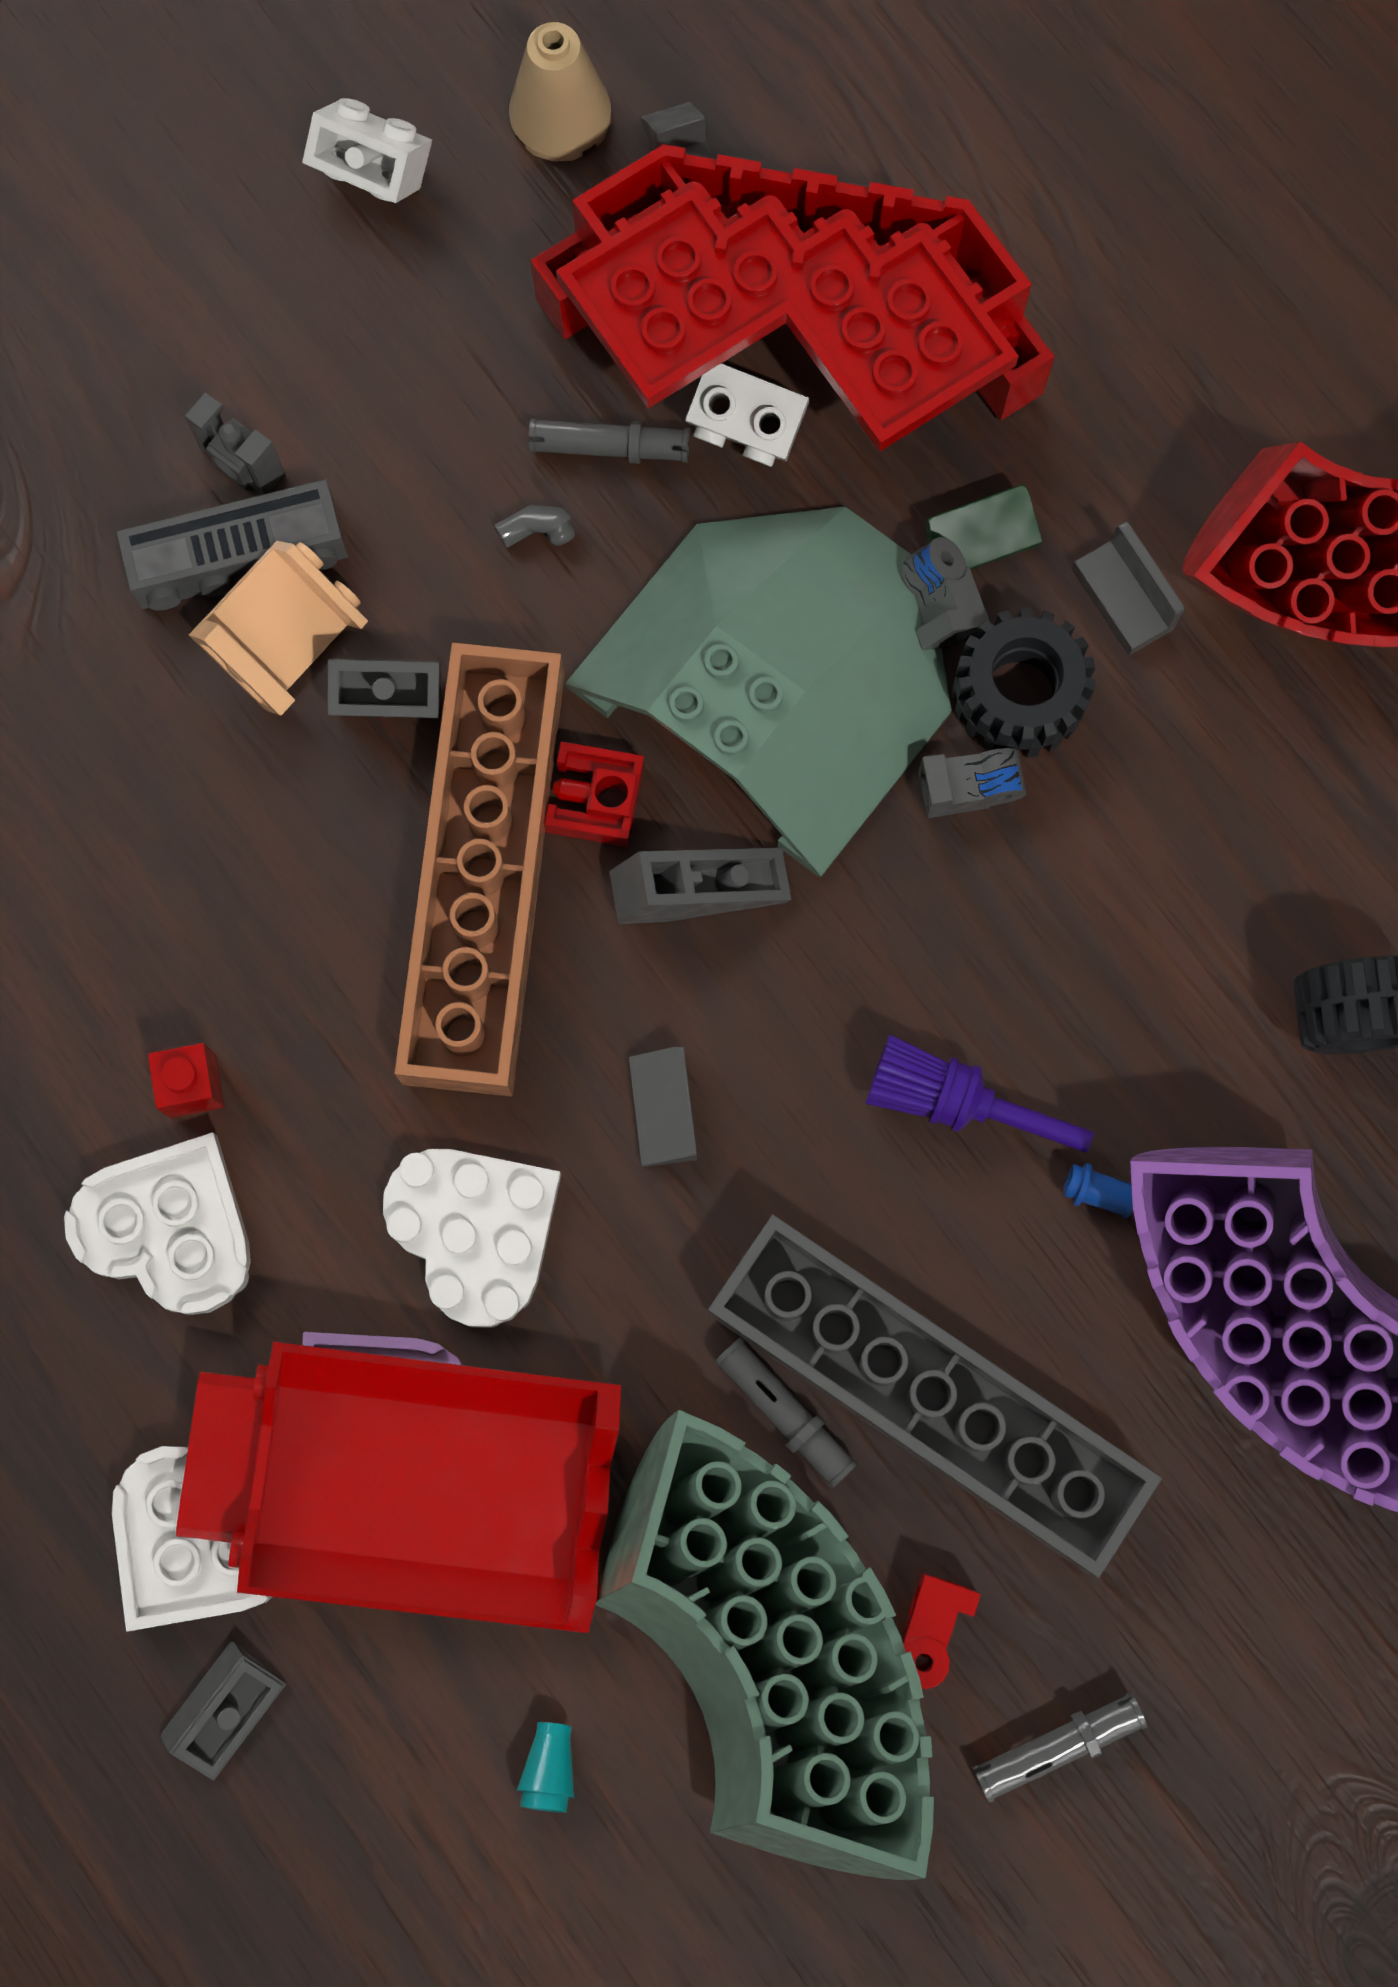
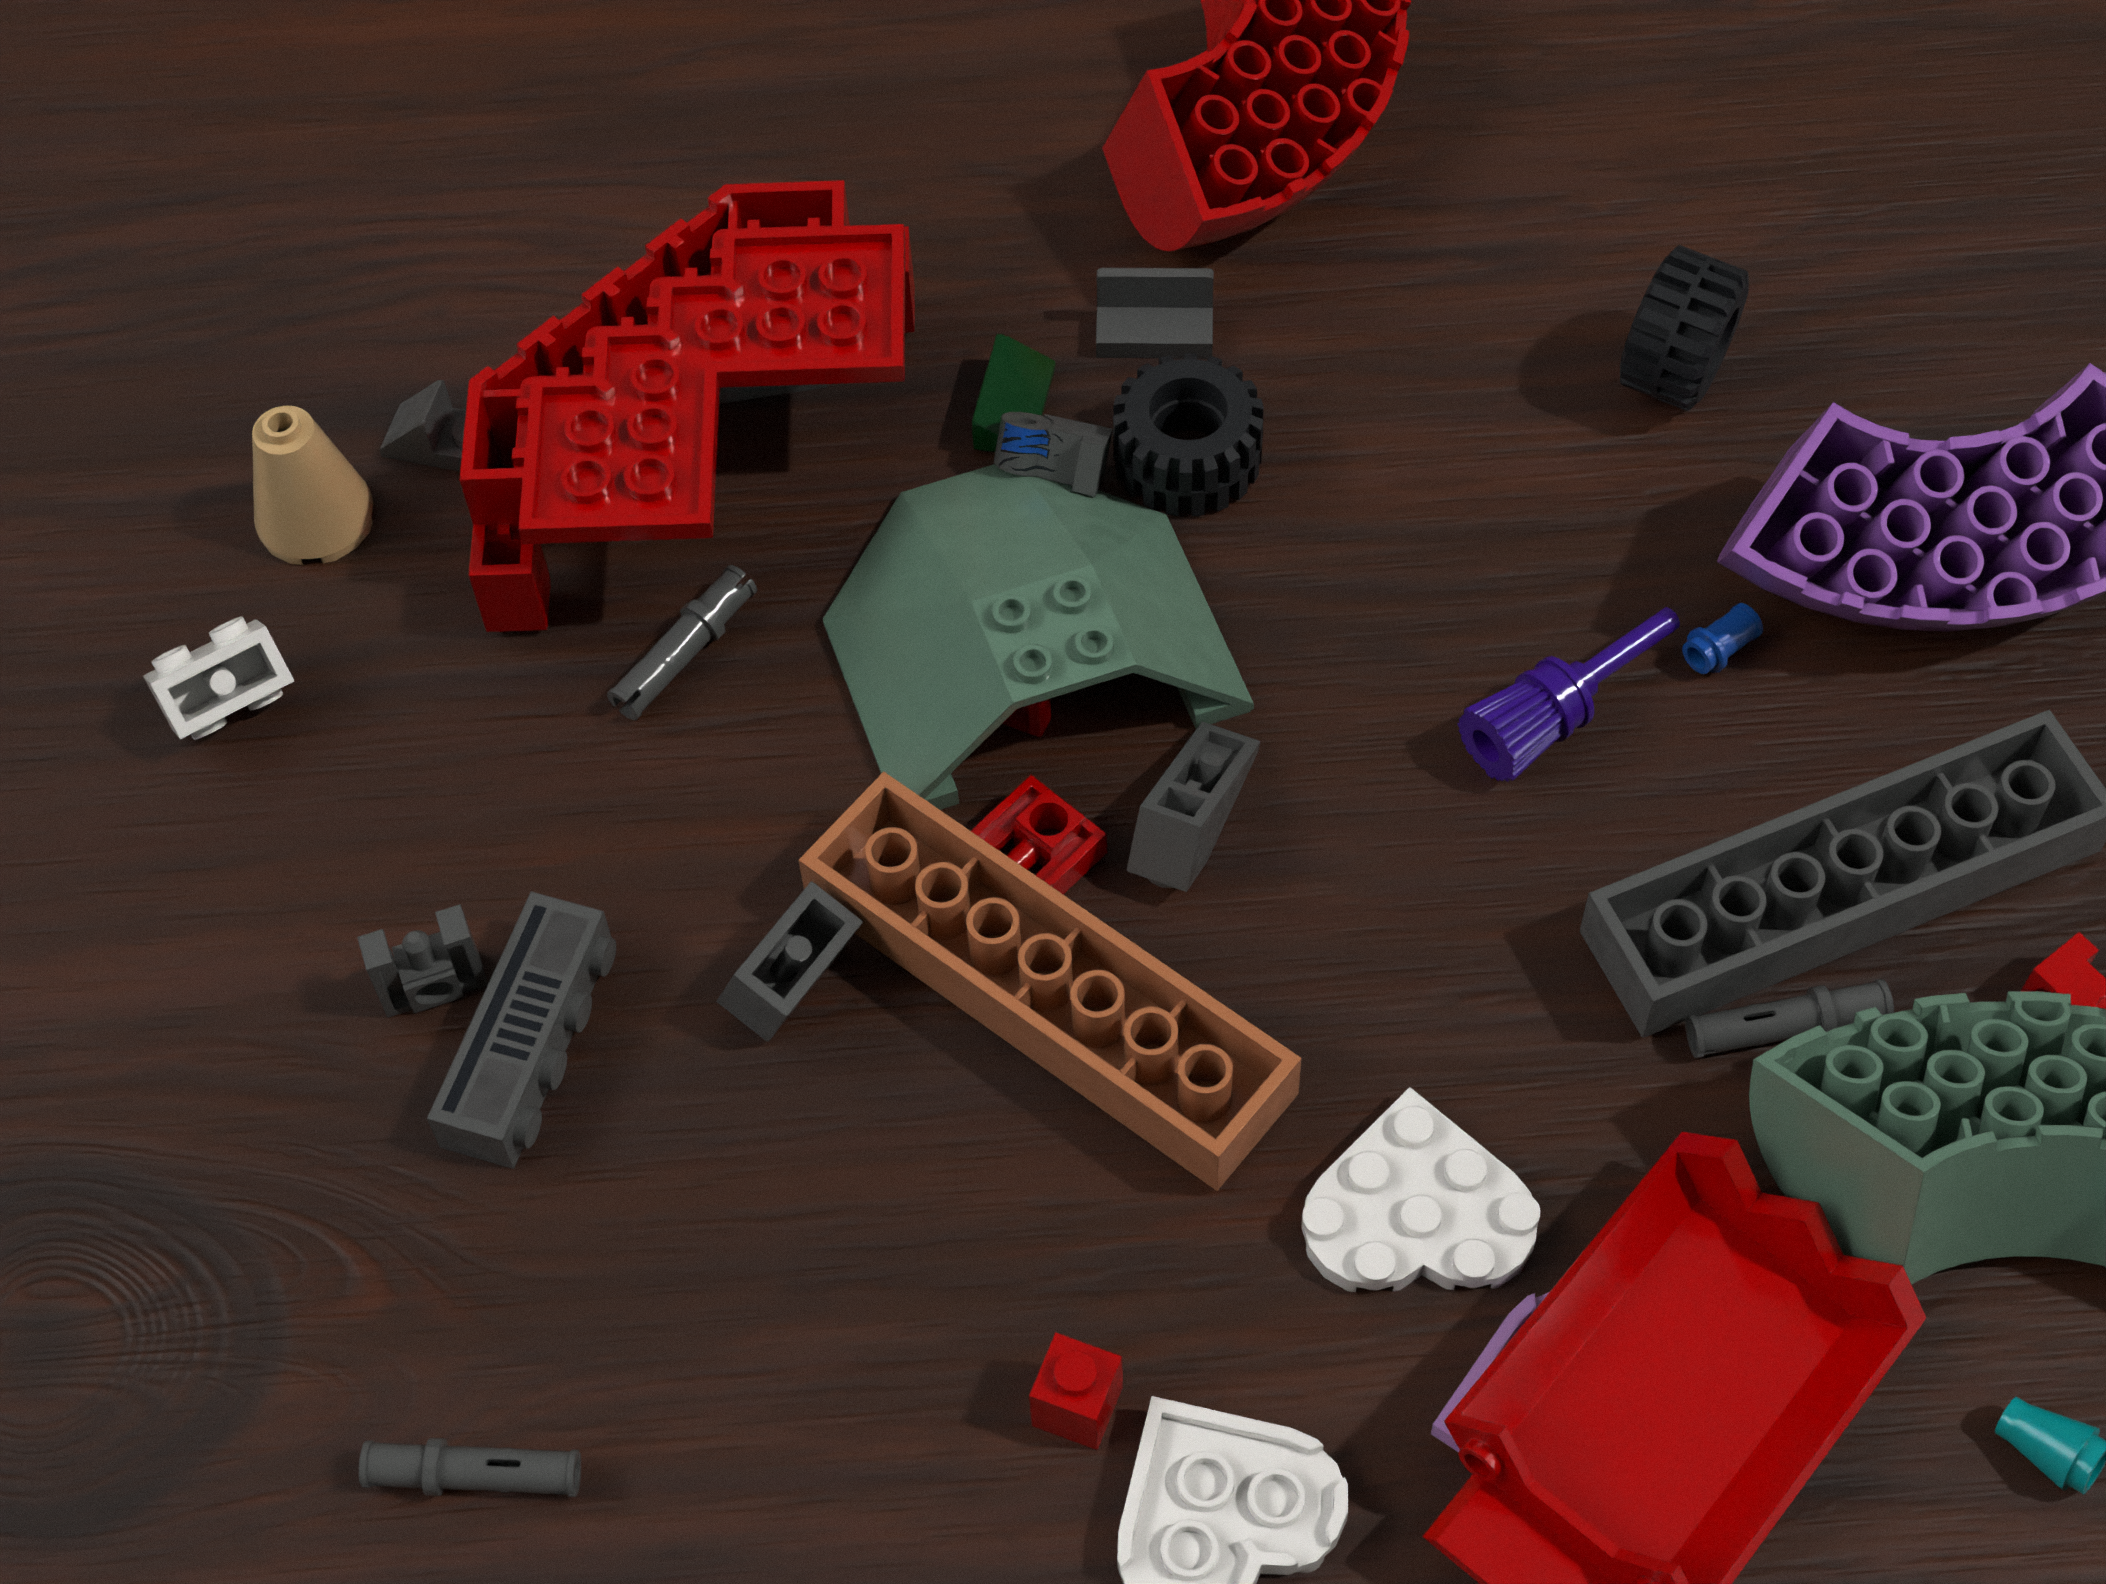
camera: 55 degrees left, 20 degrees down
light nougat panel [189,541,368,716] -> none
dark grey arm [493,504,575,548] -> none
dark grey slope [629,1046,697,1167] -> none
white brick [685,364,809,467] -> none
dark grey leg [918,748,1027,818] -> none

